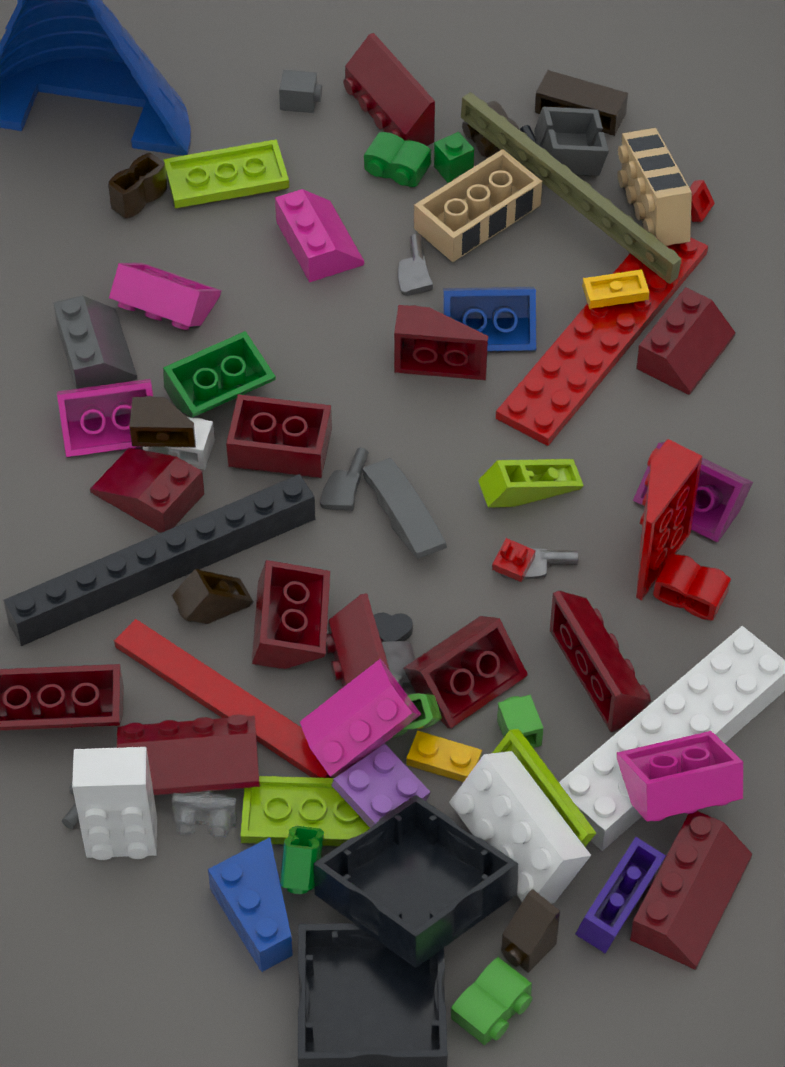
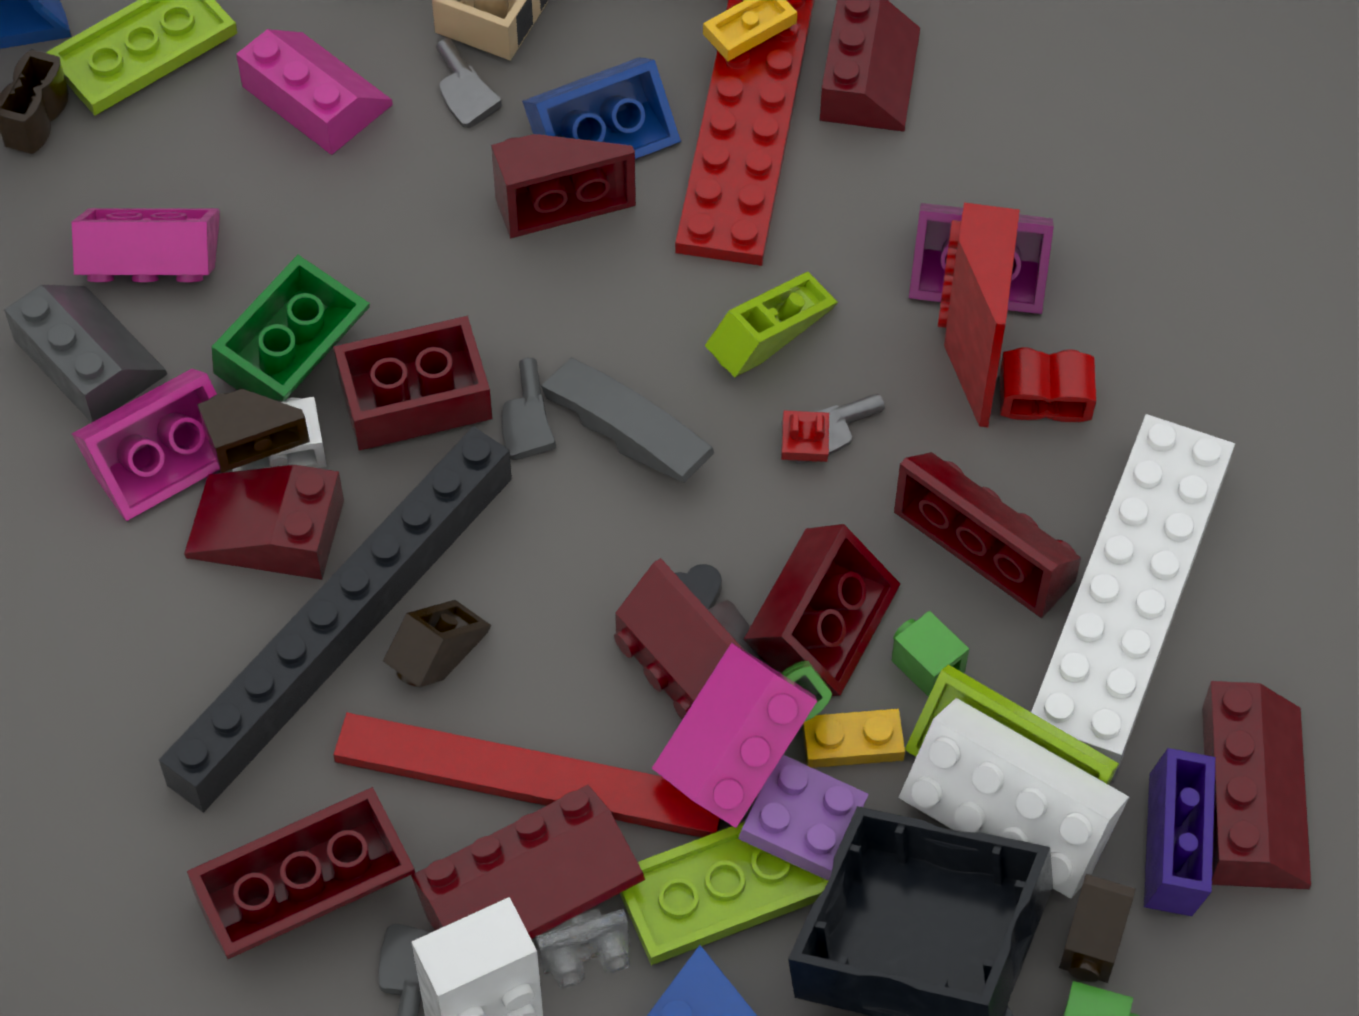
camera: 25 degrees left, 5 degrees up
dark red slope [252,560,330,669] -> none
green brick [280,826,324,894] -> none
dark pink slope [617,731,743,822] -> none

